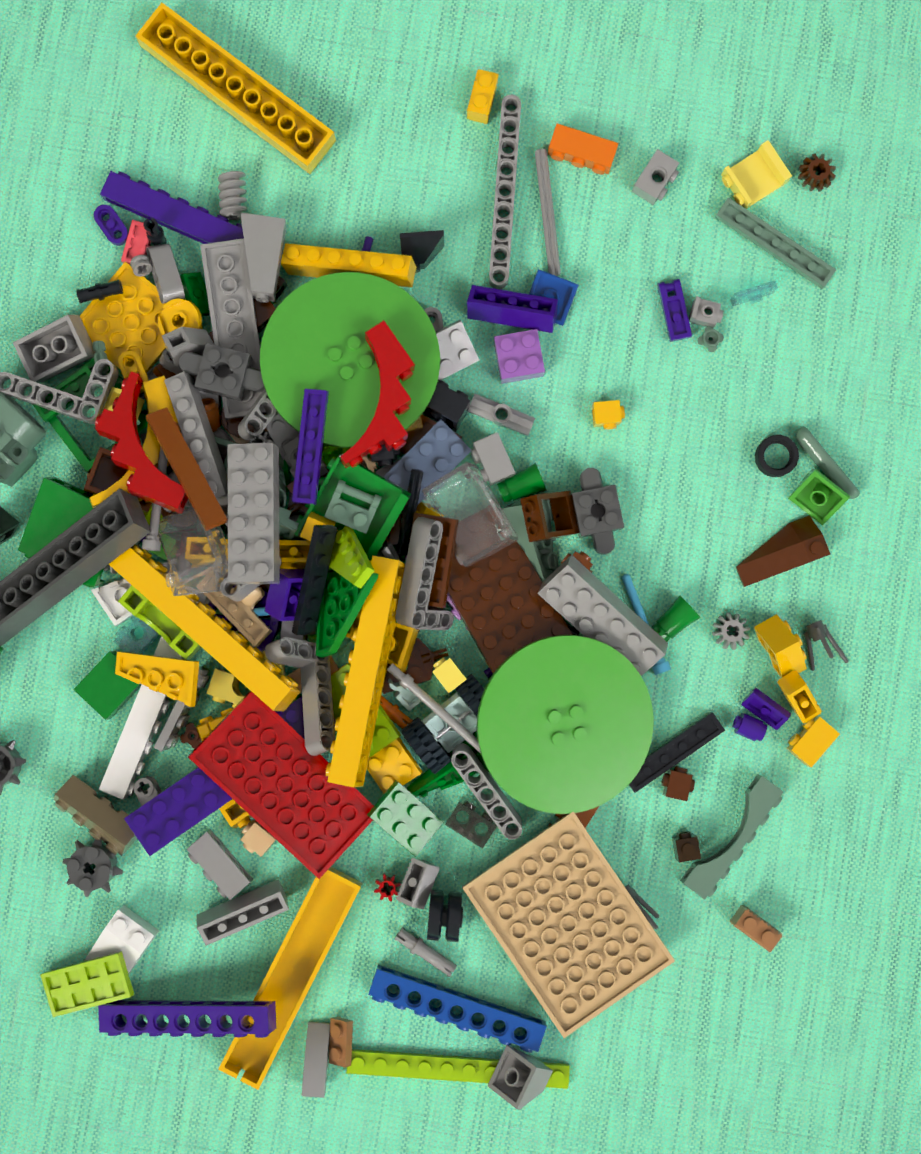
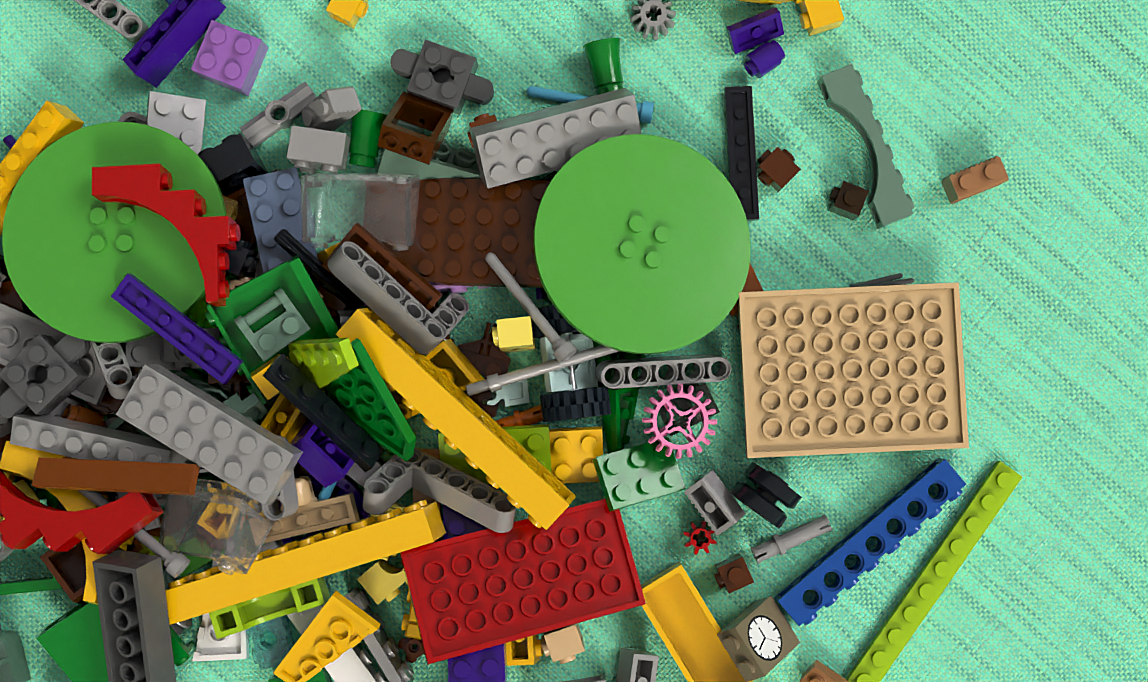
camera: 55 degrees left, 0 degrees up
black slope [400,230,445,273] -> none
light grey slope [488,1045,553,1110] -> none
none -> light grey brick [302,86,361,131]
none -> light grey piece [485,252,578,364]
none -> bright pink gear [642,384,717,459]
none -> reddish brown brick [714,554,754,593]
none -> dark tan brick [717,595,800,682]

